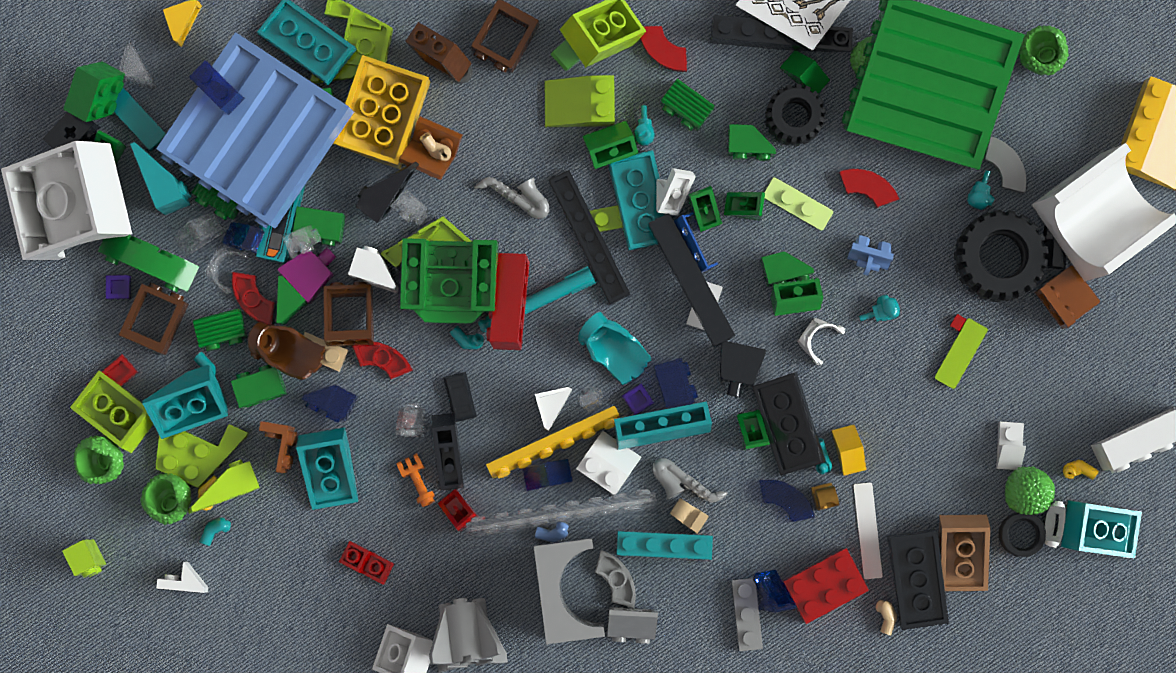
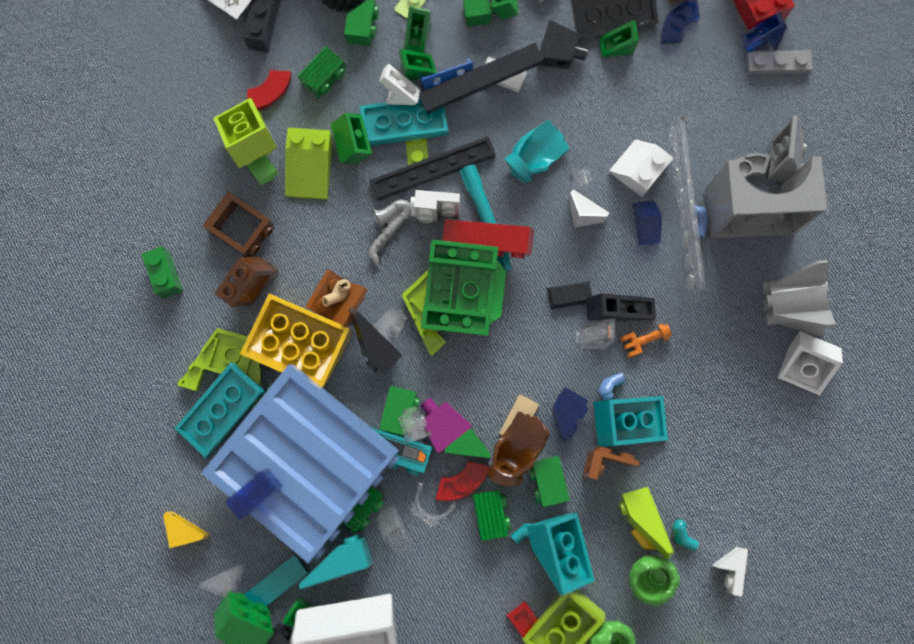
camera: 85 degrees left, 5 degrees down
green brick [98,235,199,292] -> none
dark purple tile [106,275,131,300] -> none
reddish brown window [119,282,189,355] -> none
lime wing [155,424,249,488] -> none
clear blue slope [222,222,265,253] -> none
reddish brown window [324,281,374,347] -> none
red slope [339,541,395,585] -> none
white slope [348,246,399,293] -> none
red tile [352,342,413,380] -> none
red slope [438,489,479,532] -> none
teal arm [450,326,484,350] -> none
yellow plate [486,406,620,479] -> none
teal brick [614,401,712,450] -> none
teal brick [617,531,713,560] -> none
dark purple tile [622,383,654,415] -> none
teal piece [635,105,655,146] -> none
light grey piece [652,458,728,503] -> none
clear blue brick [654,358,698,409] -> none
tan leg [669,498,709,534] -> none
none -> white plate [410,190,460,223]
none -> medium blue arm [598,373,625,400]

